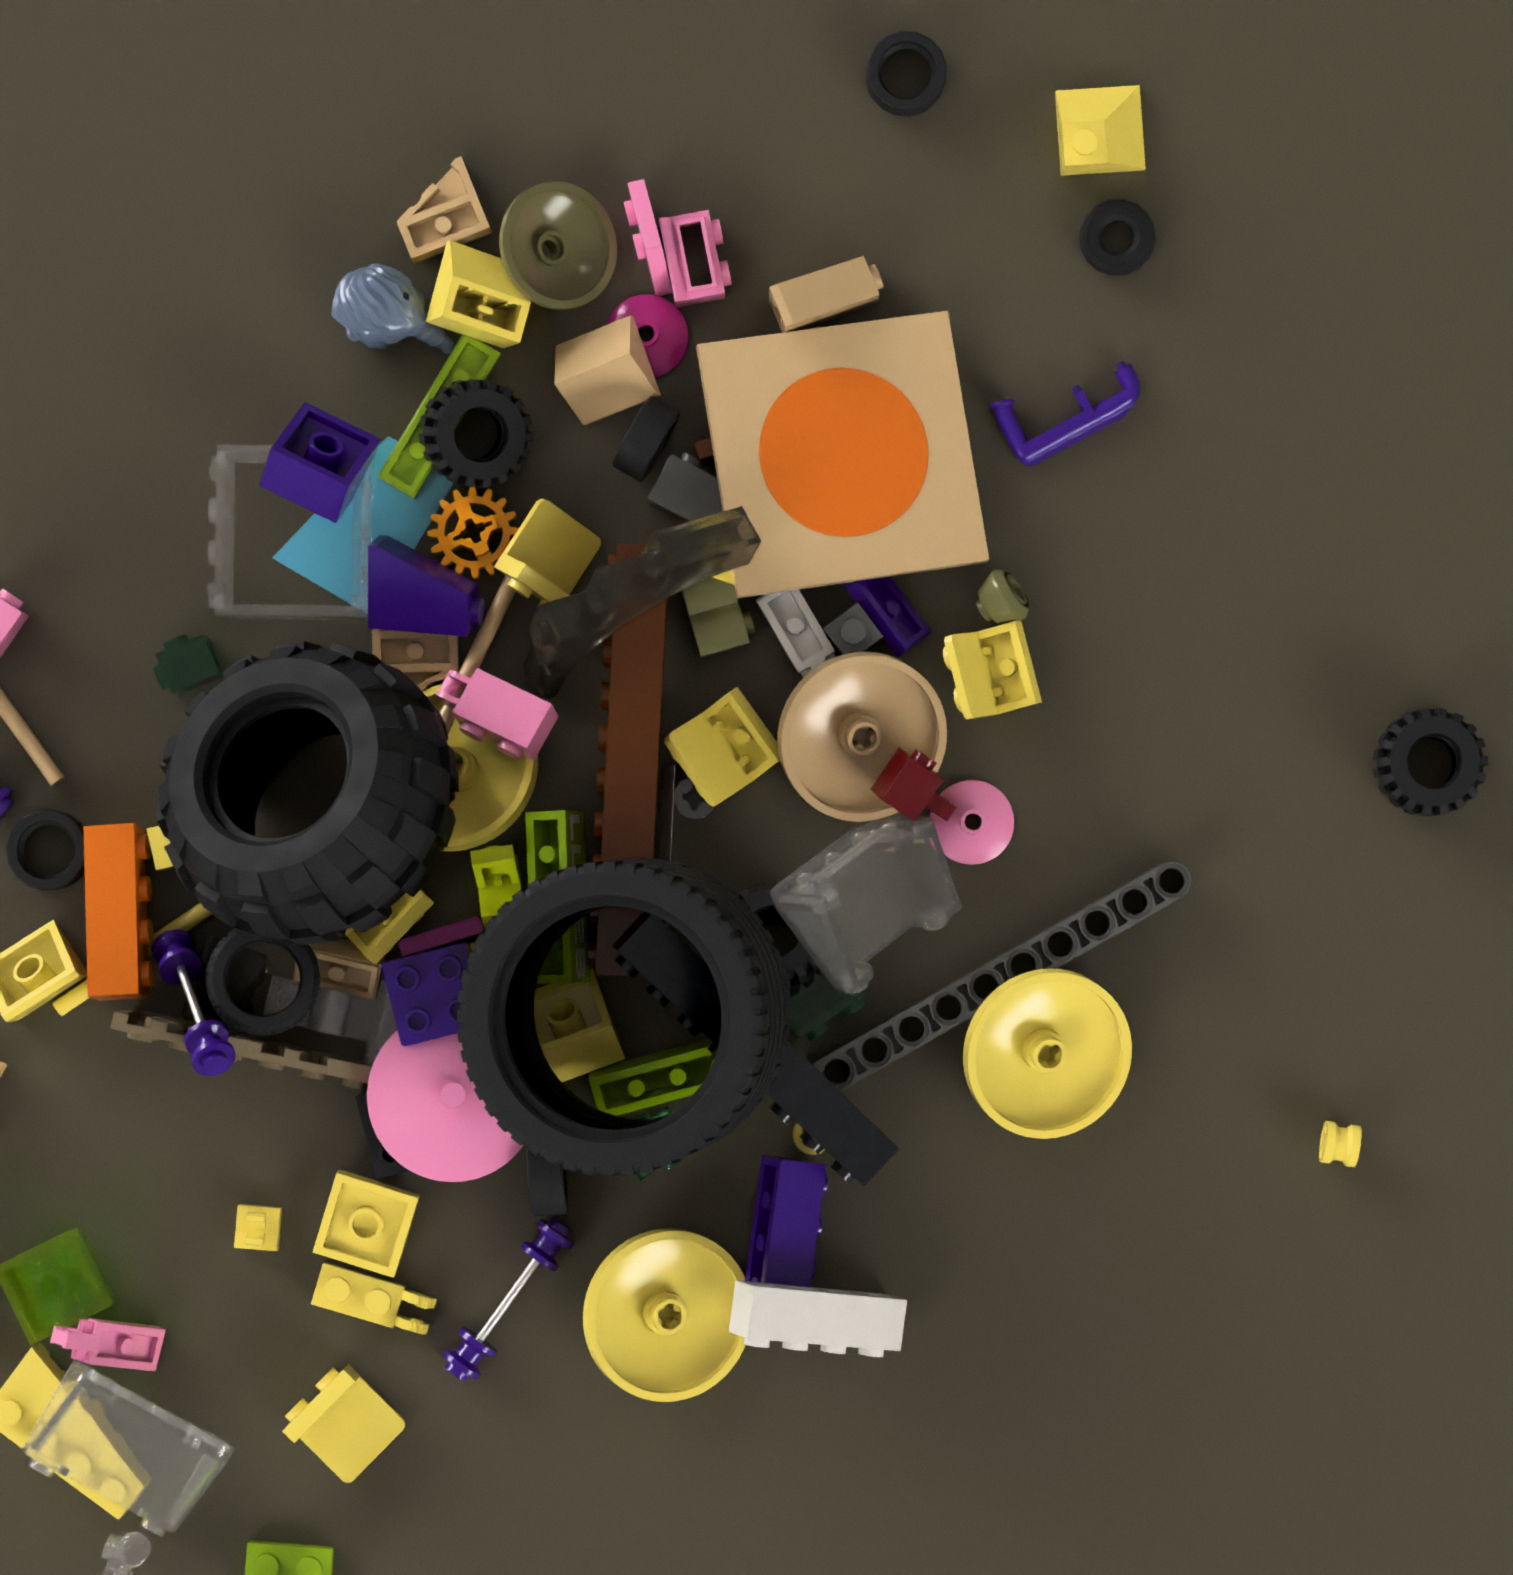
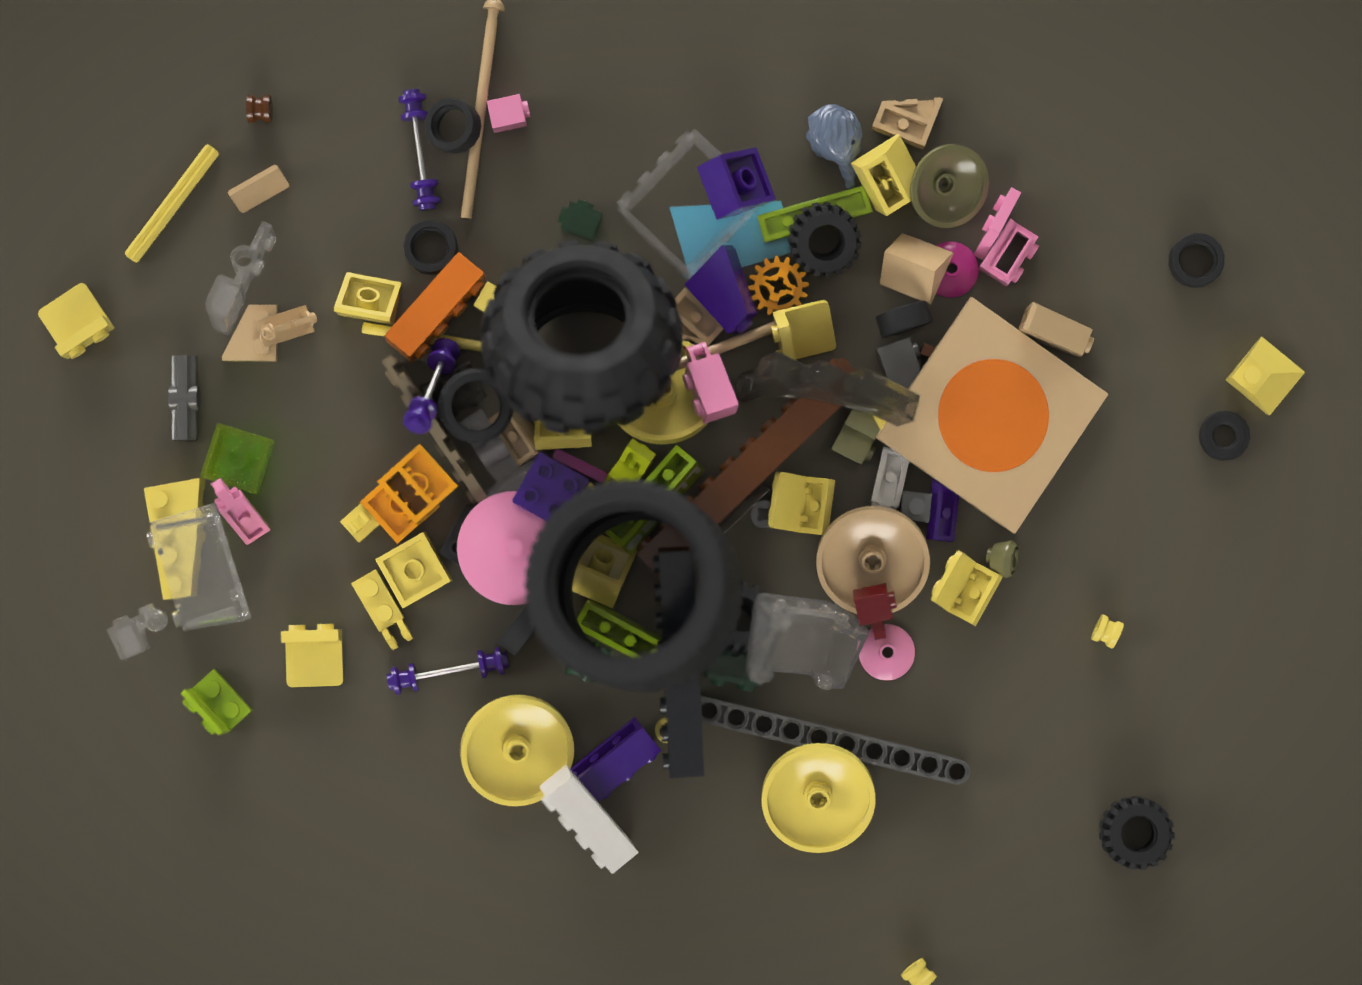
camera: 50 degrees right, 0 degrees up
dark purple piece [989,361,1140,466] -> none
none -> light orange bracket [360,444,458,544]
none -> light yellow wheel [1091,614,1124,649]

